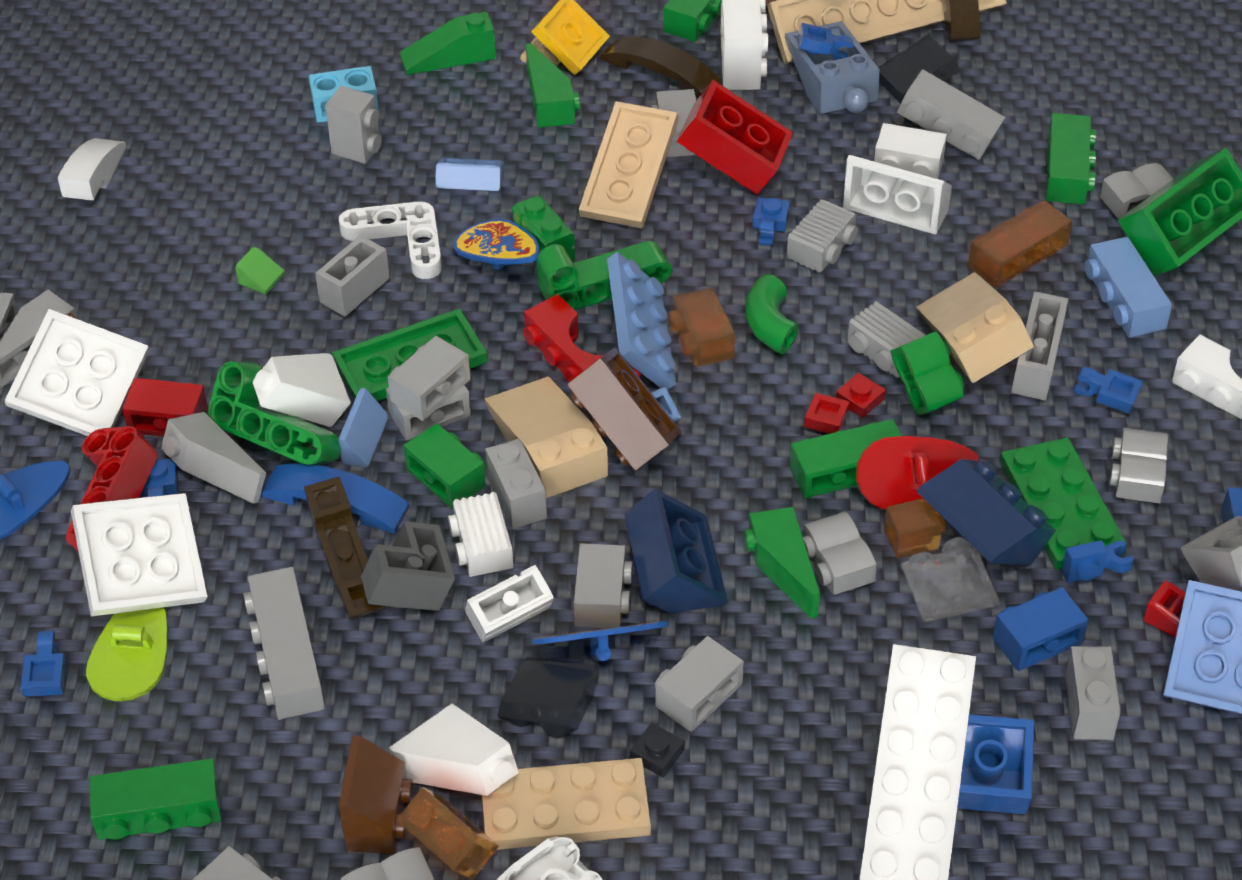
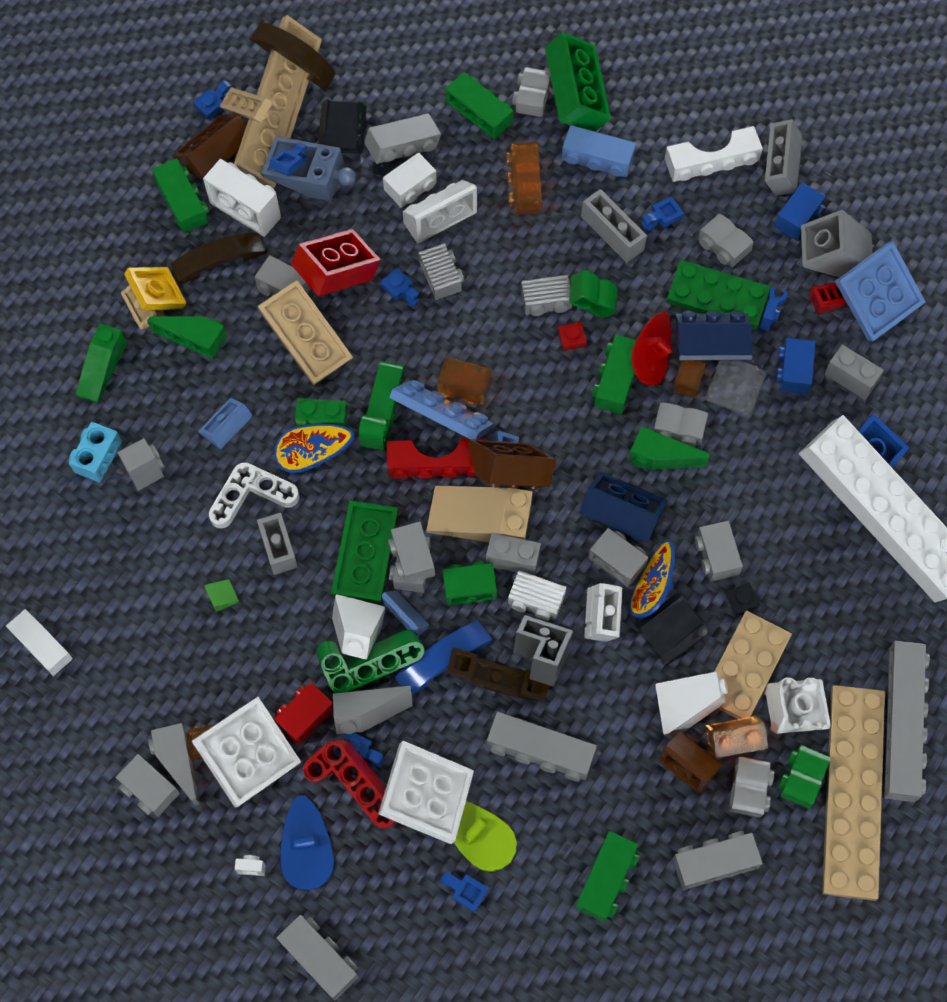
camera: 55 degrees left, 20 degrees up
green cylinder [745,274,799,355] -> none
red plate [804,393,850,434] -> none
tan slope [916,272,1034,384] -> none

